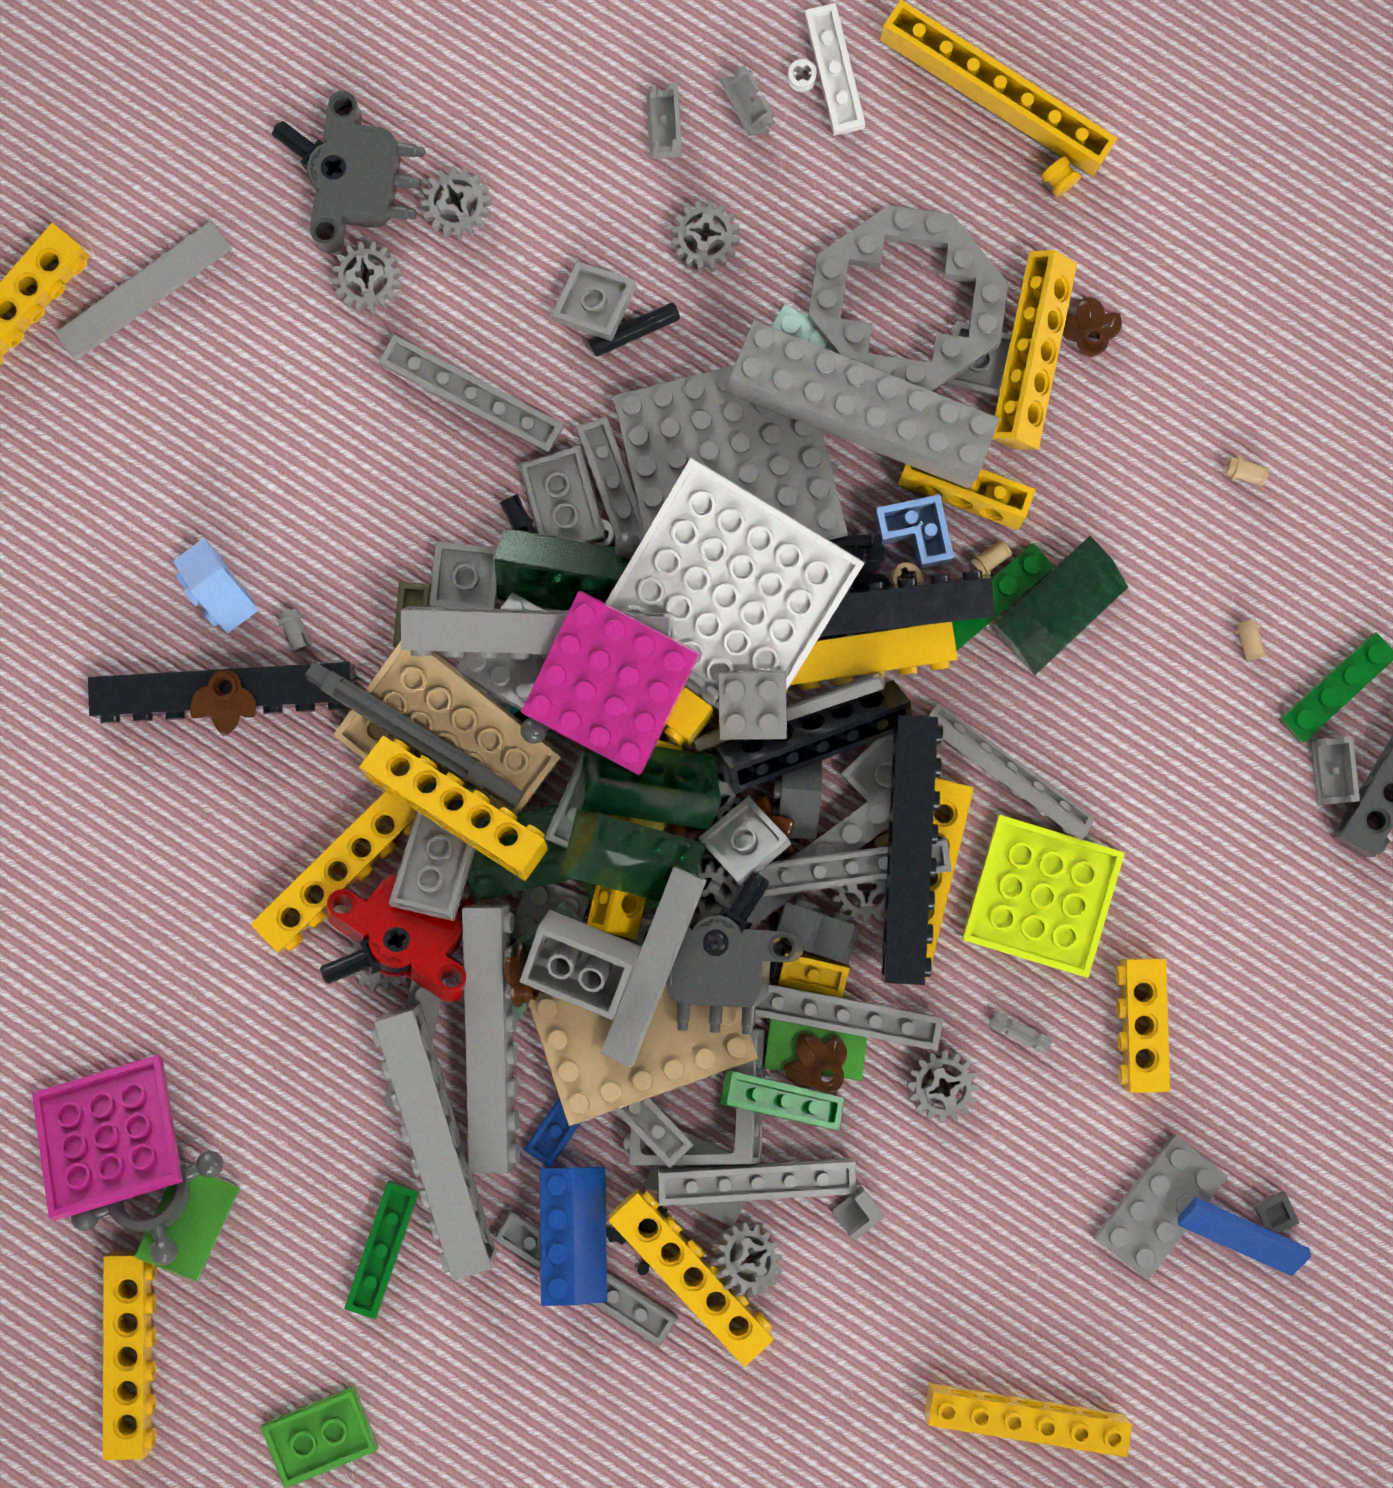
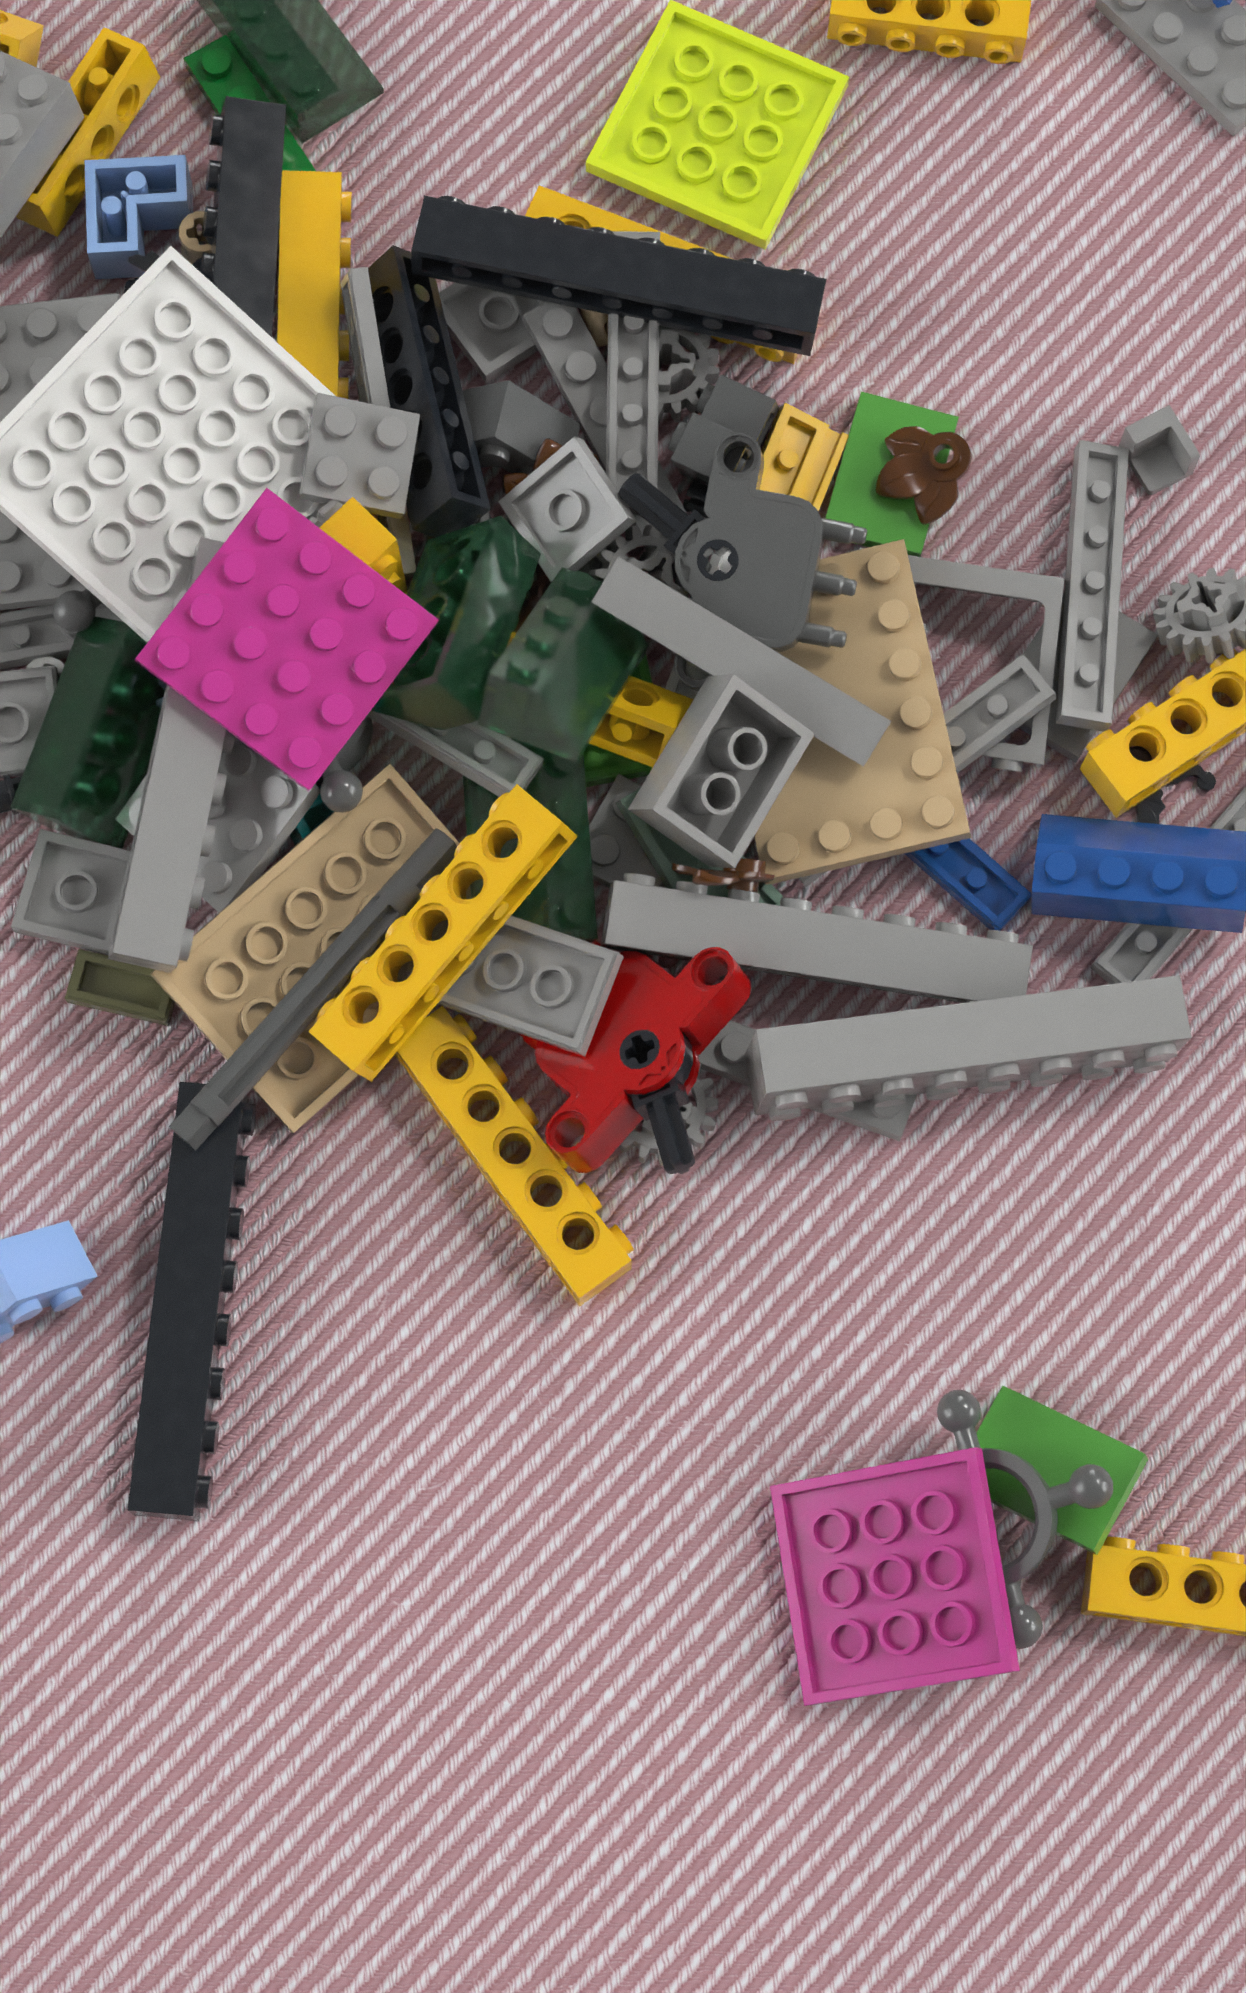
camera: 80 degrees left, 10 degrees down
reddish brown plate [190,670,256,736] -> none
light grey pin [278,609,312,652] -> none
green plate [344,1180,420,1320] -> none
plate [720,1071,844,1131] -> none
light grey plate [755,983,944,1051] -> none
light grey gear [907,1050,979,1123] -> none
light grey plate [927,702,1095,841] -> none
tan pin [969,539,1012,576] -> none
light grey axle [989,1012,1052,1053] -> none

